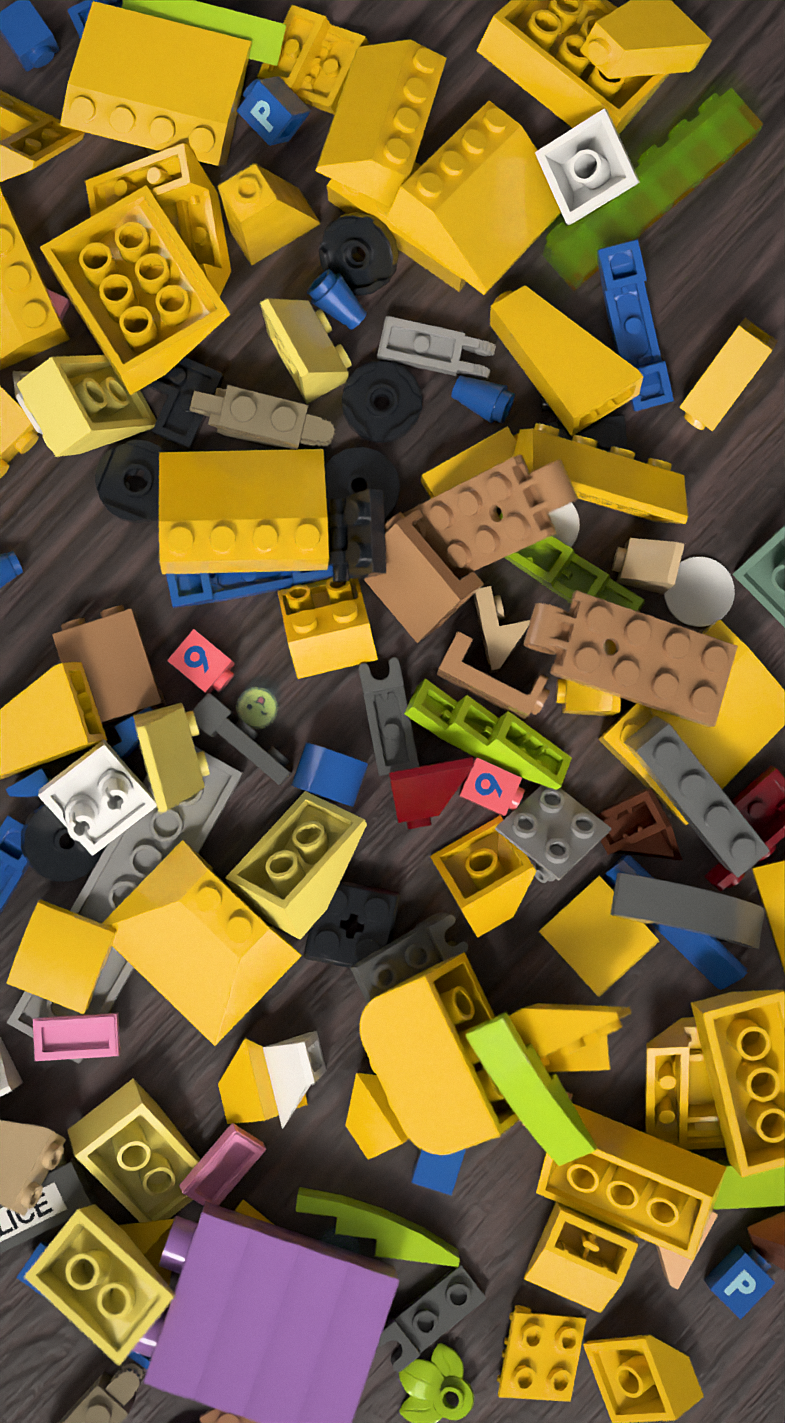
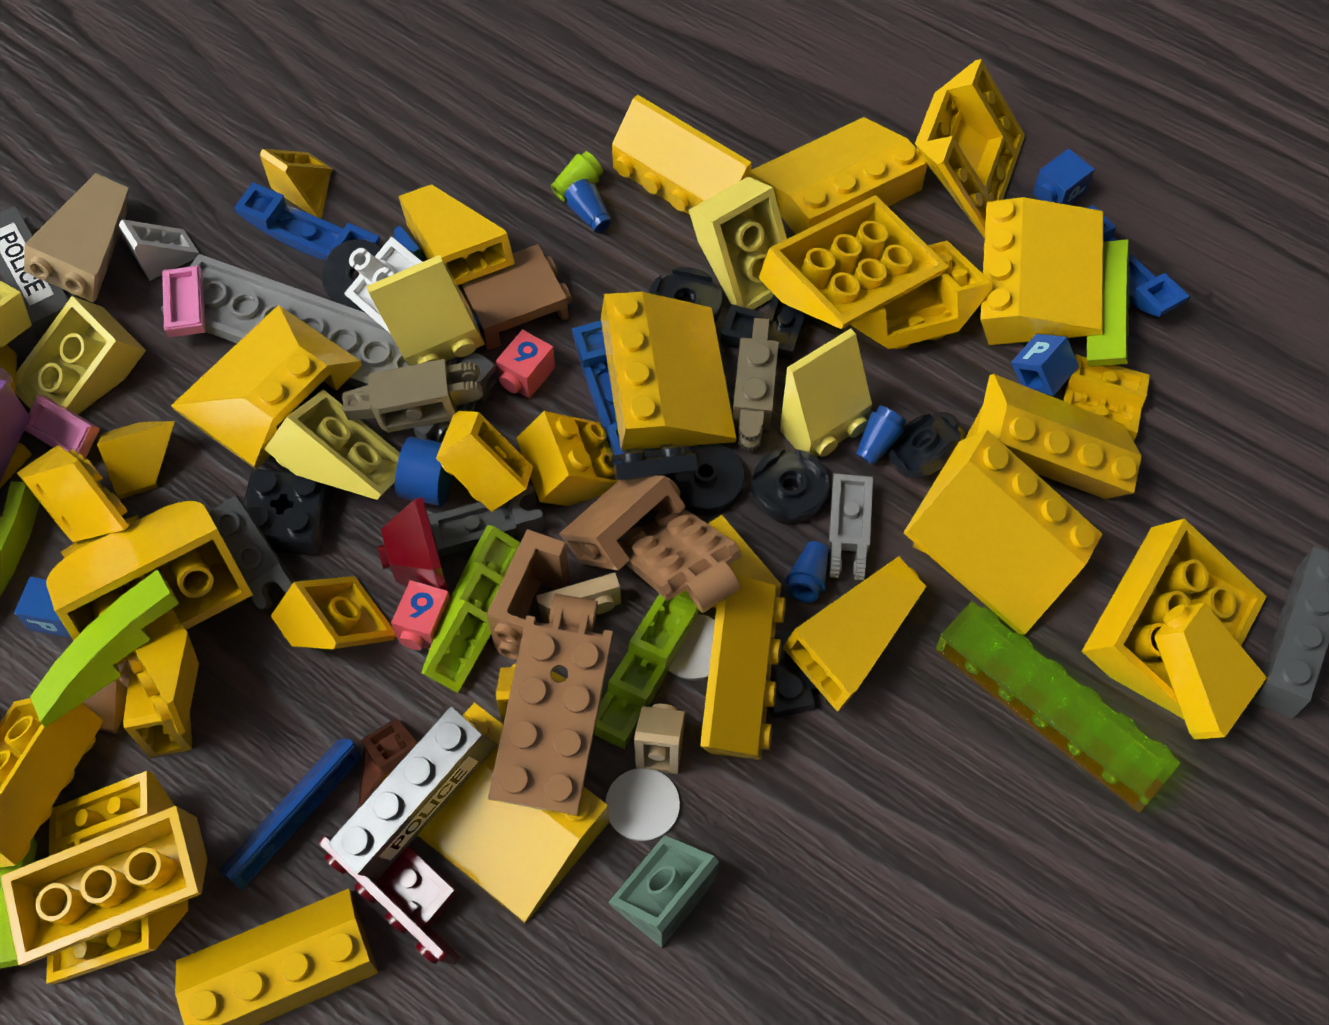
camera: 85 degrees right, 25 degrees down
yellow slope [7,899,117,1014] -> none
yellow slope [218,164,320,266] -> none
clear light blue tile [236,687,278,729] -> none
white slope [263,1031,327,1129] -> none
light grey hinge [495,785,612,883] -> none
white slope [535,108,640,225] -> none
yellow slope [539,876,659,997] -> none
blue slope [597,239,674,411] -> none
dark grey slope [610,873,765,949] -> none
yellow slope [680,318,778,431] -> none
none -> yellow slope [17,445,129,542]
none -> dark tan hinge [342,359,483,433]
none -> yellow slope [436,411,533,512]

